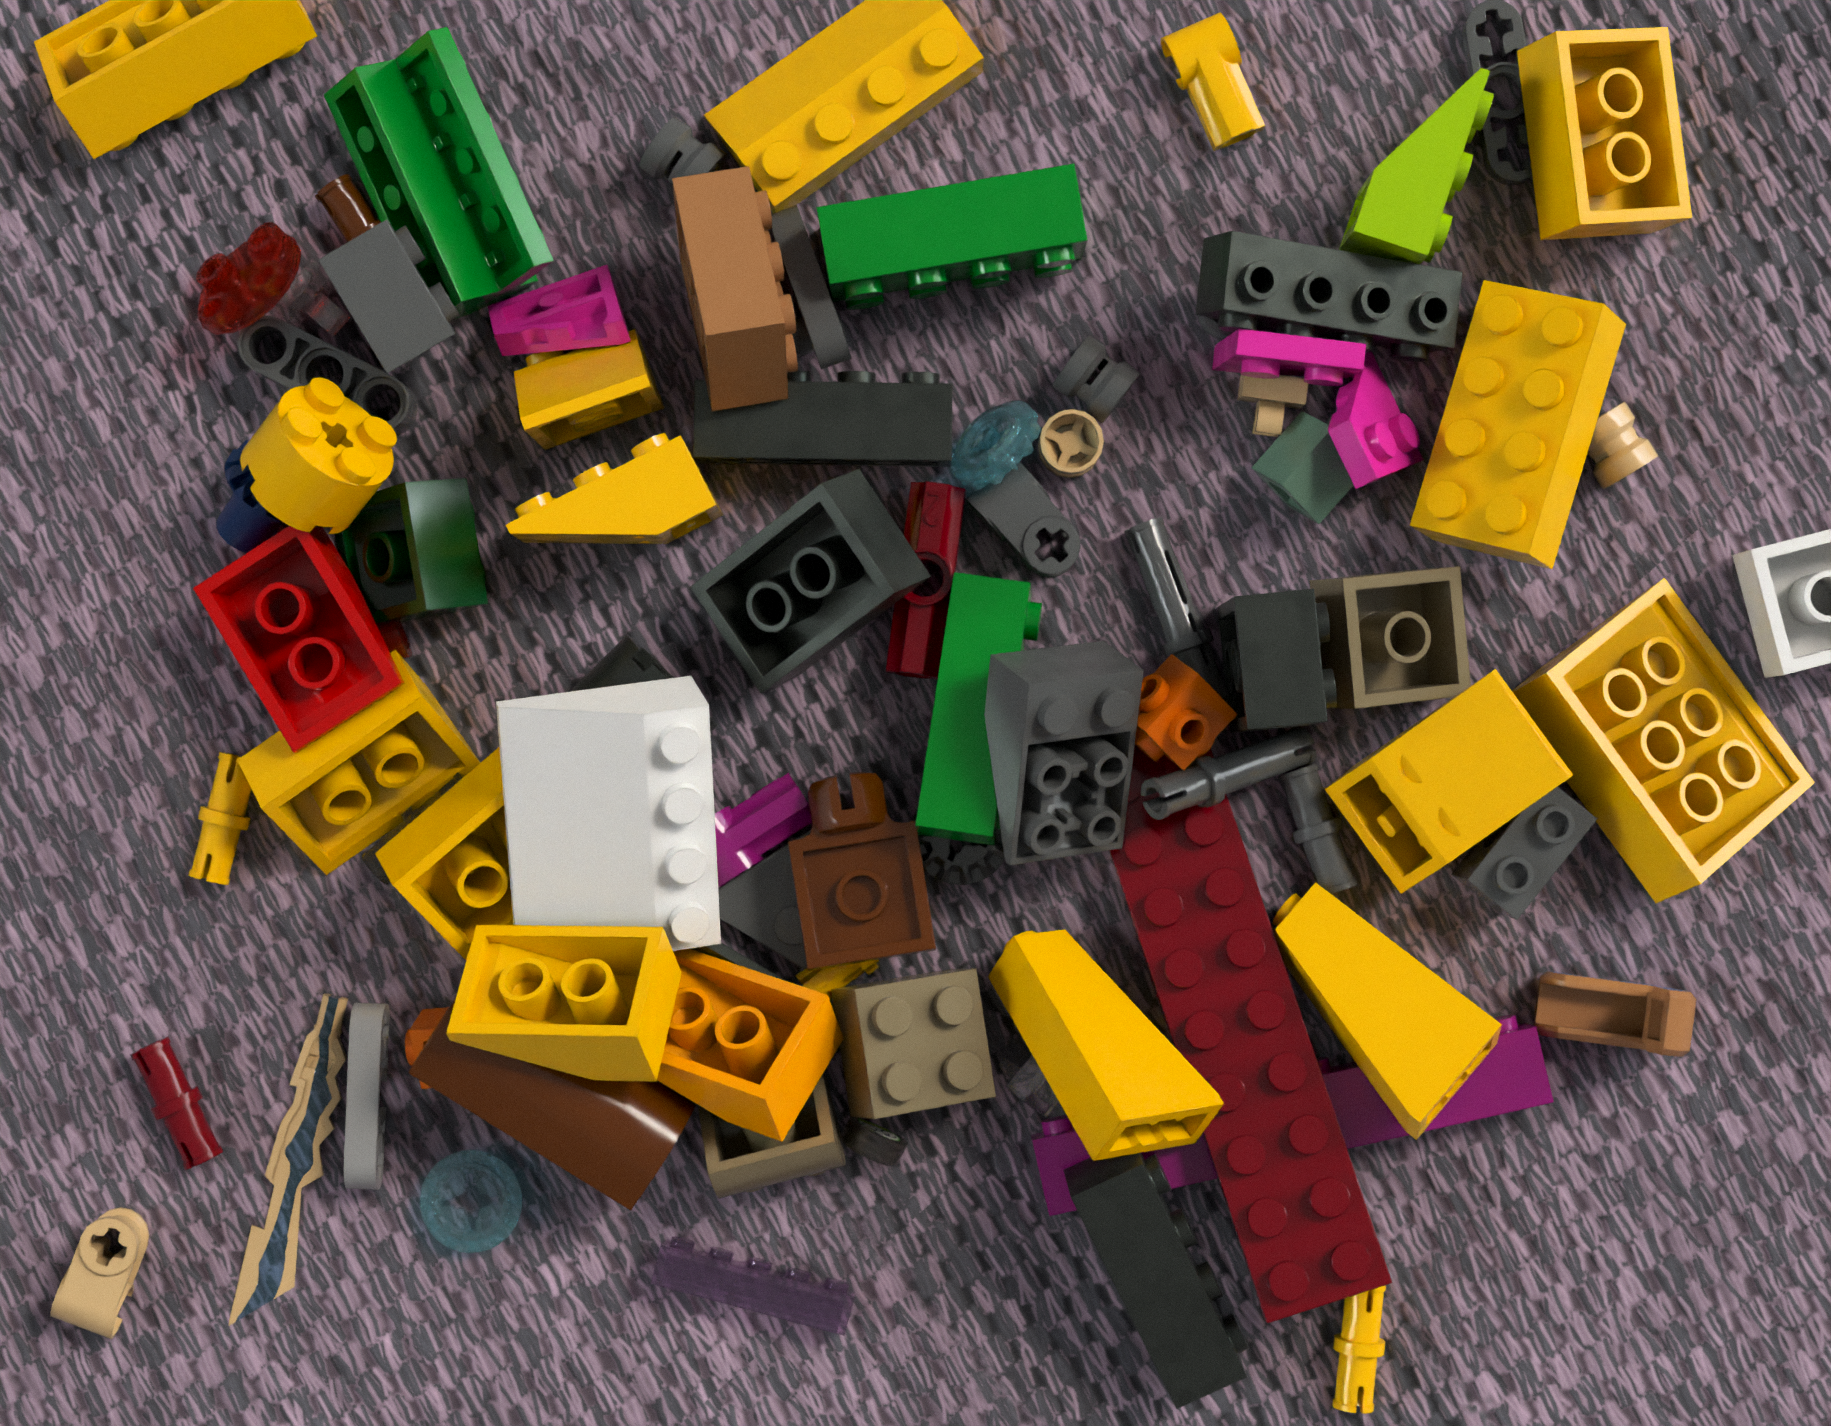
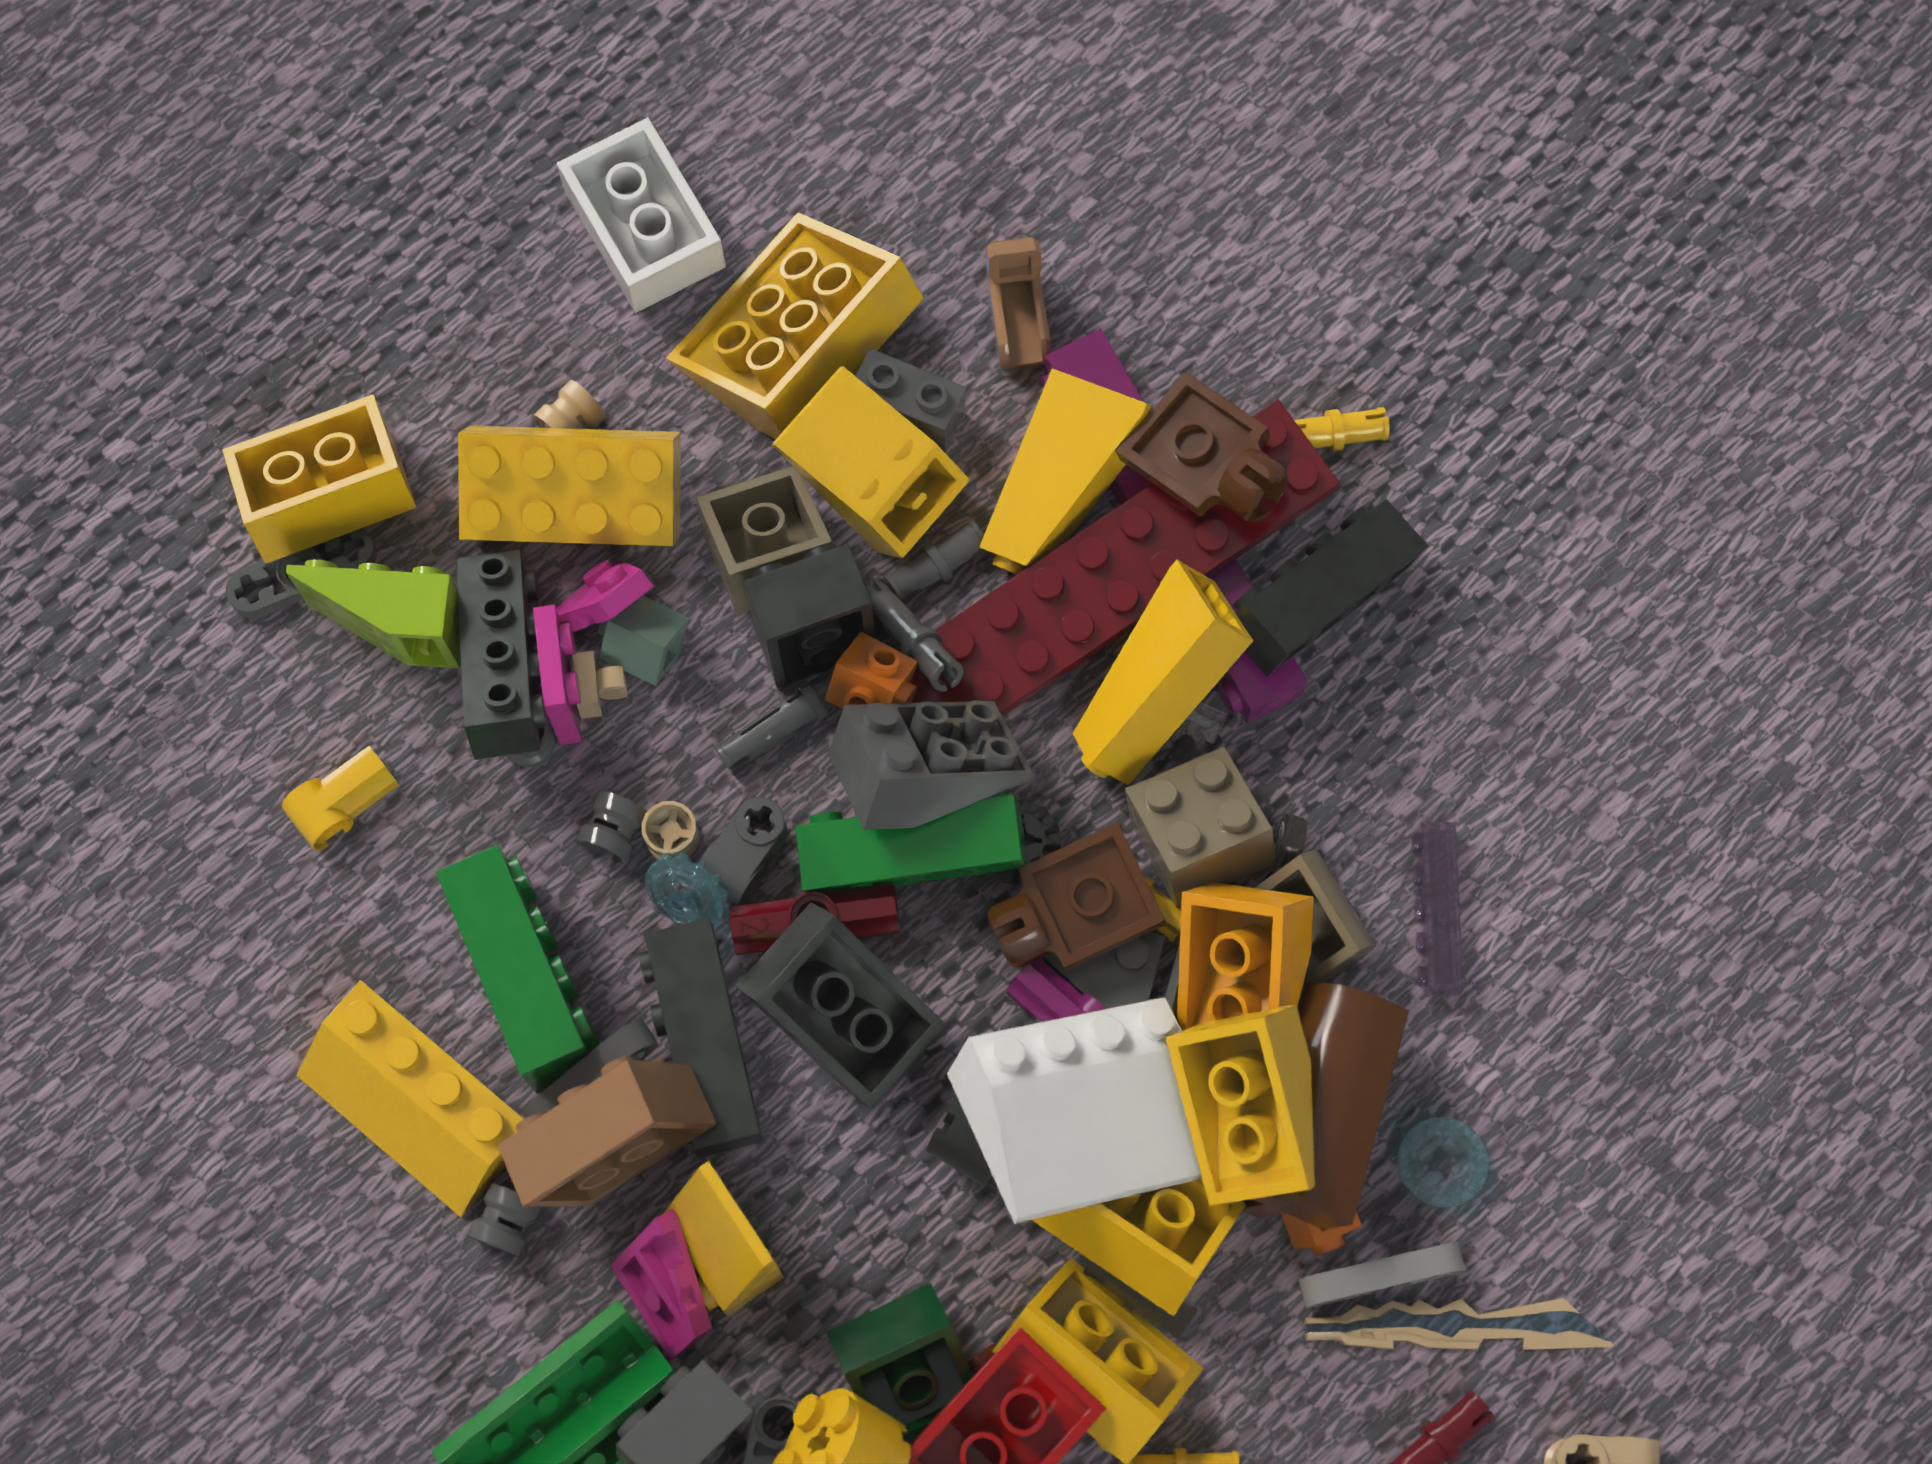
camera: 105 degrees left, 15 degrees down
yellow slope [506,433,723,544] -> none
none -> reddish brown plate [1116,371,1288,522]

